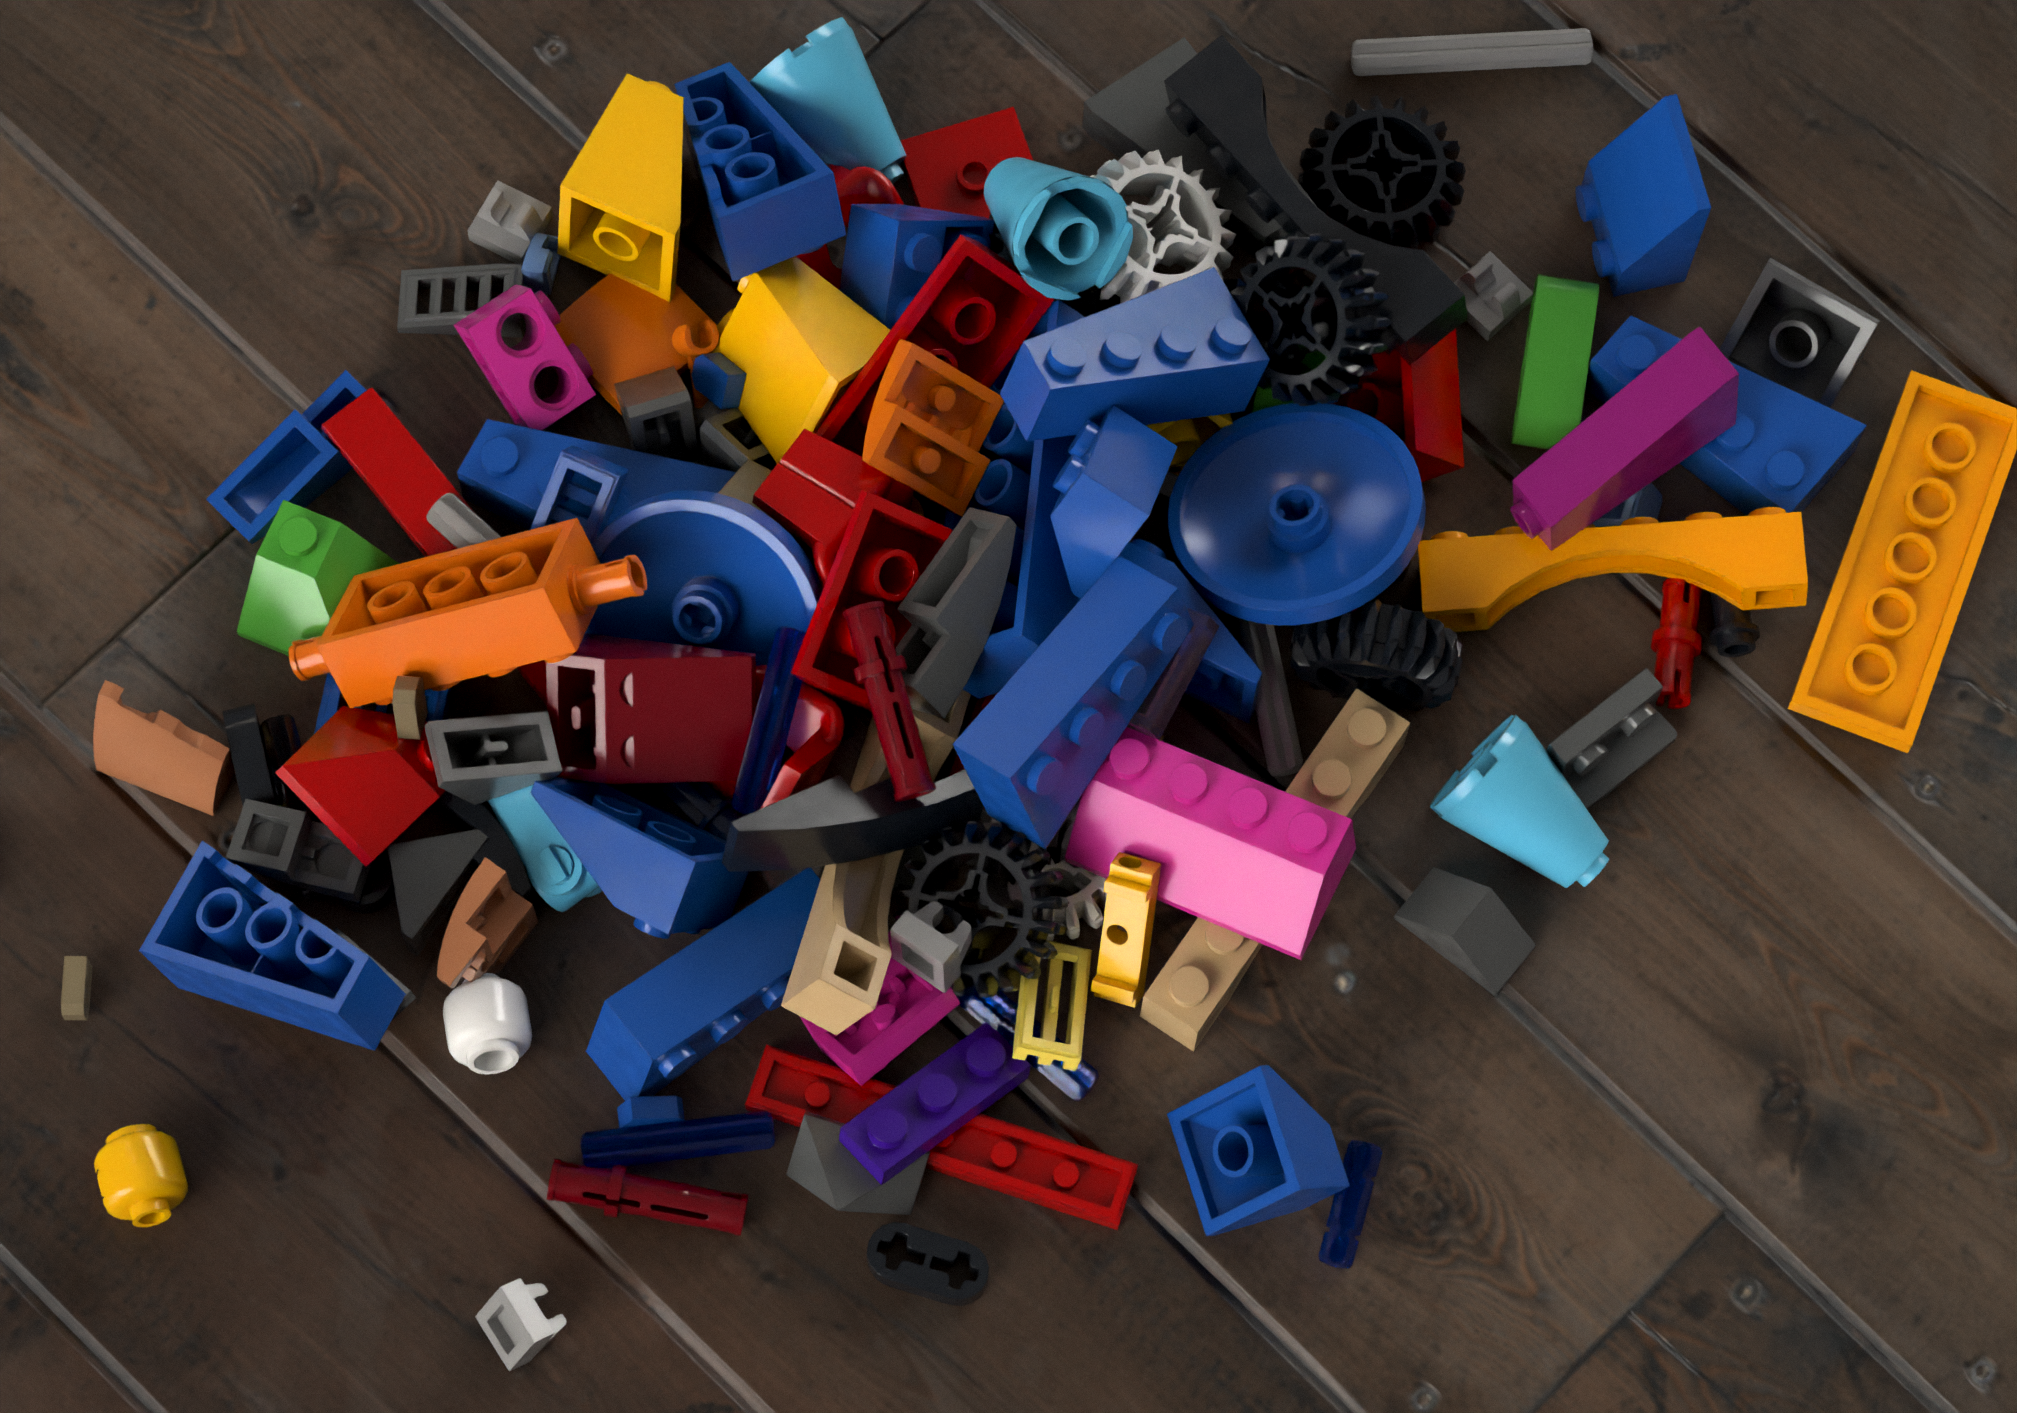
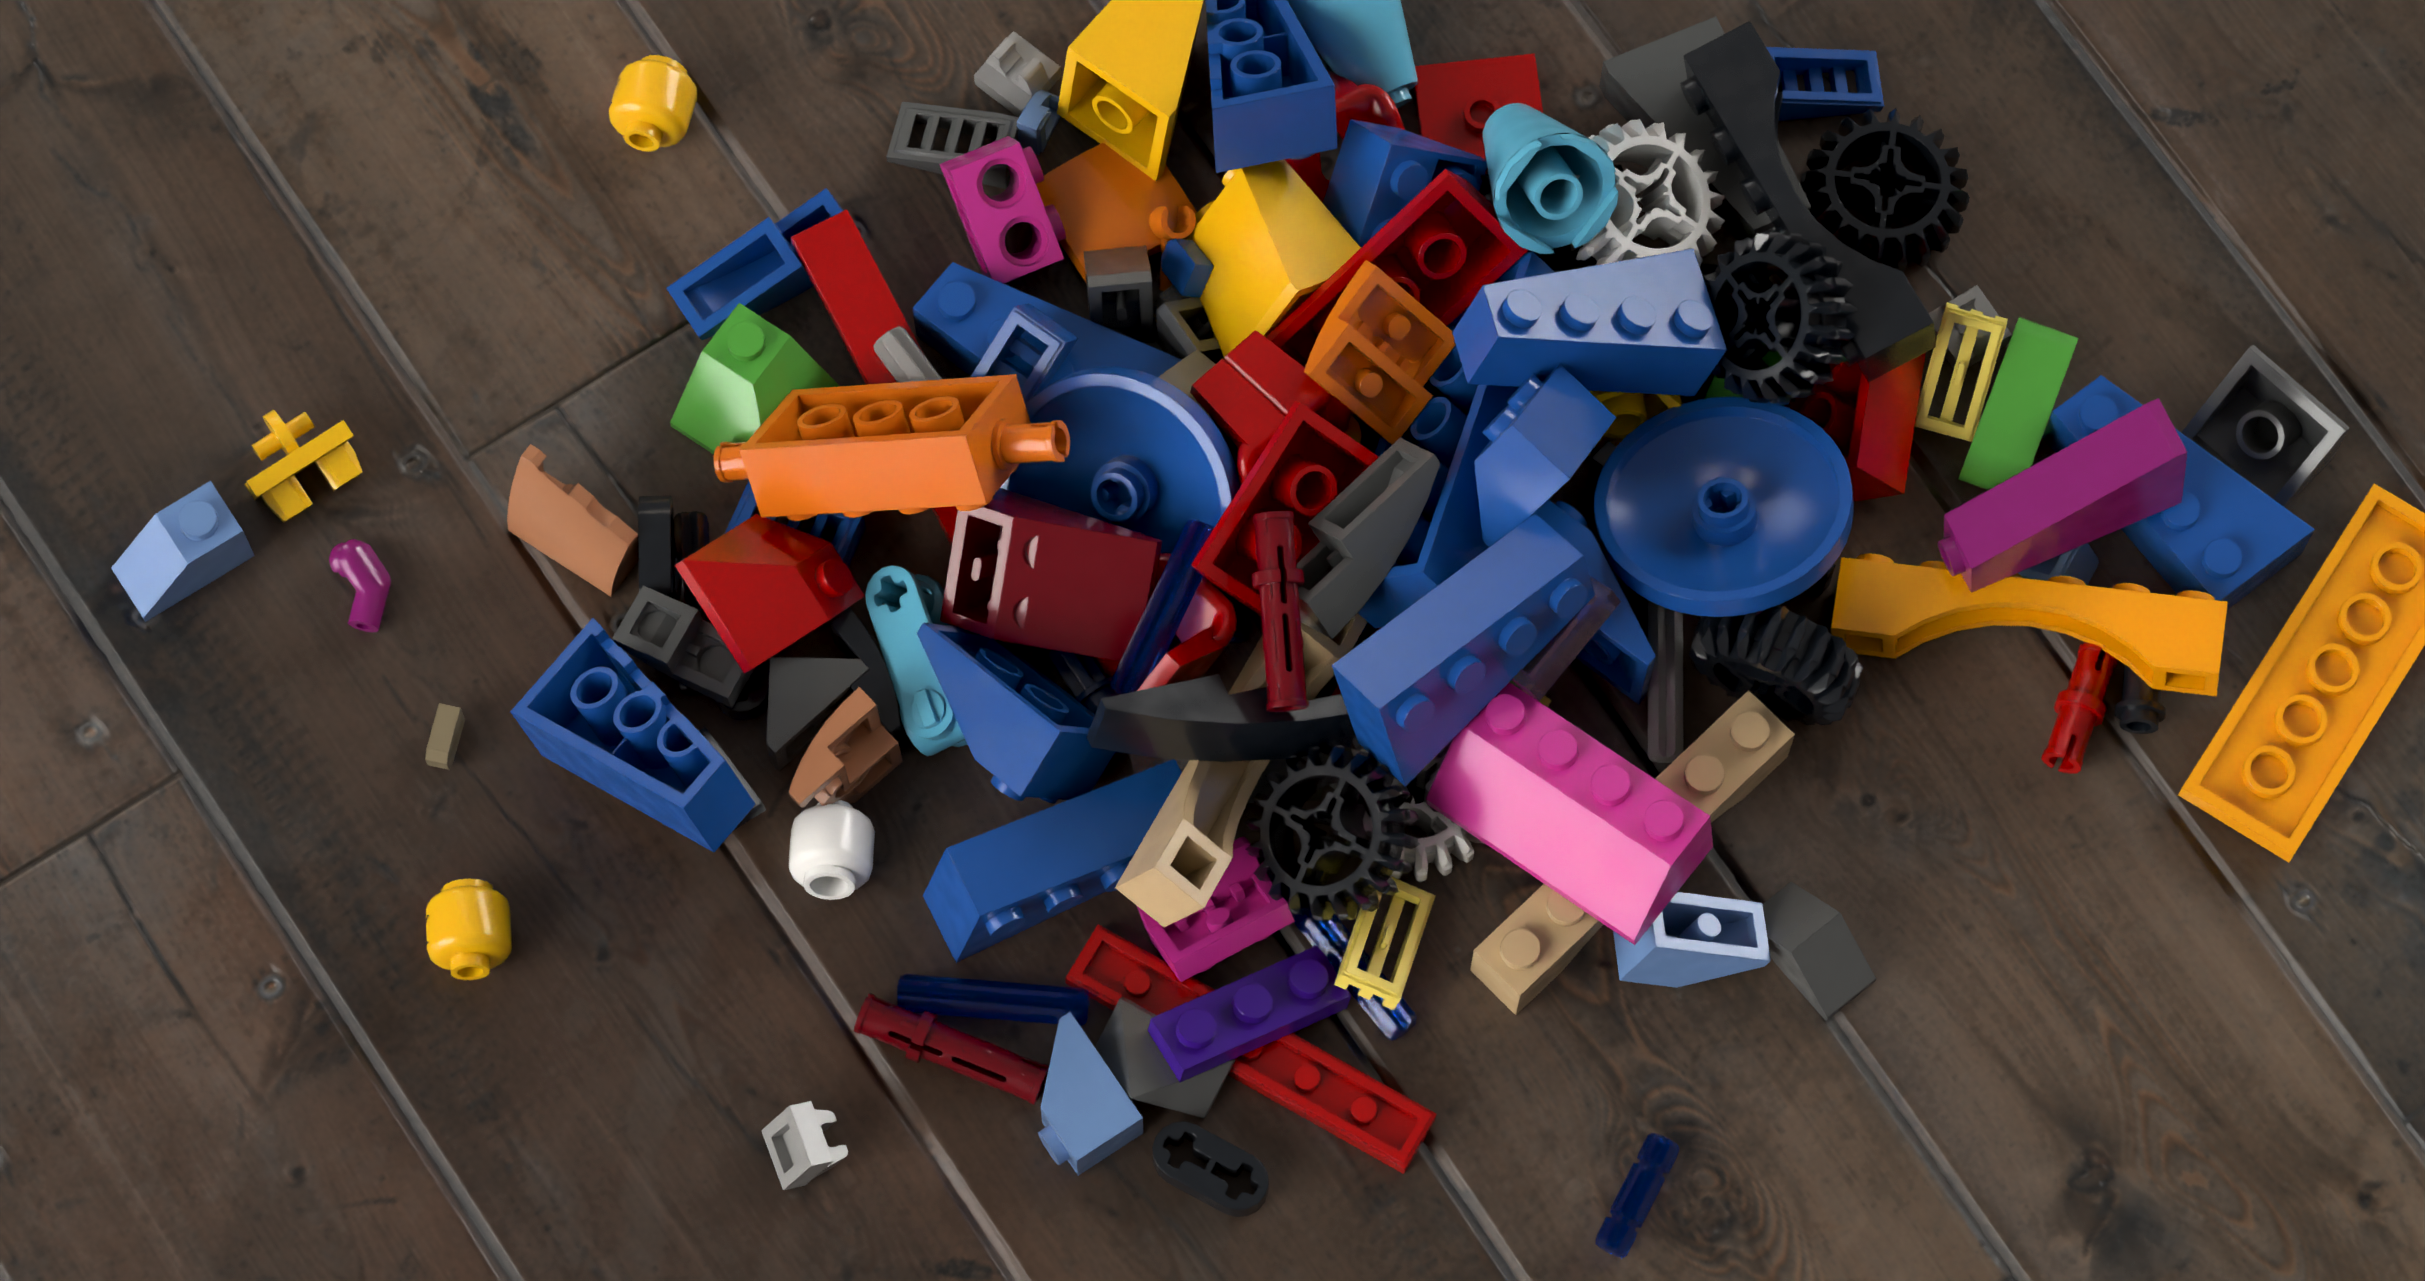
camera: 15 degrees right, 0 degrees up
dark tan piece [392,676,428,740] -> none
dark grey slope [424,711,562,805] -> none
blue piece [617,1096,685,1130] -> none
light grey tile [890,901,972,993] -> none
yellow piece [1091,852,1161,1008] -> none
blue slope [1167,1065,1350,1236] -> none
light grey axle [1351,28,1593,76] -> none
medium azure cone [1430,714,1609,888] -> none
dark grey bracket [1547,668,1677,810] -> none
blue slope [1575,94,1711,297] -> none
none -> yellow head [609,55,697,152]
none -> medium blue slope [1038,1012,1144,1176]
none -> medium blue slope [1613,892,1771,988]
none -> blue slope [1766,47,1884,121]
none -> light yellow tile [1915,302,2008,442]

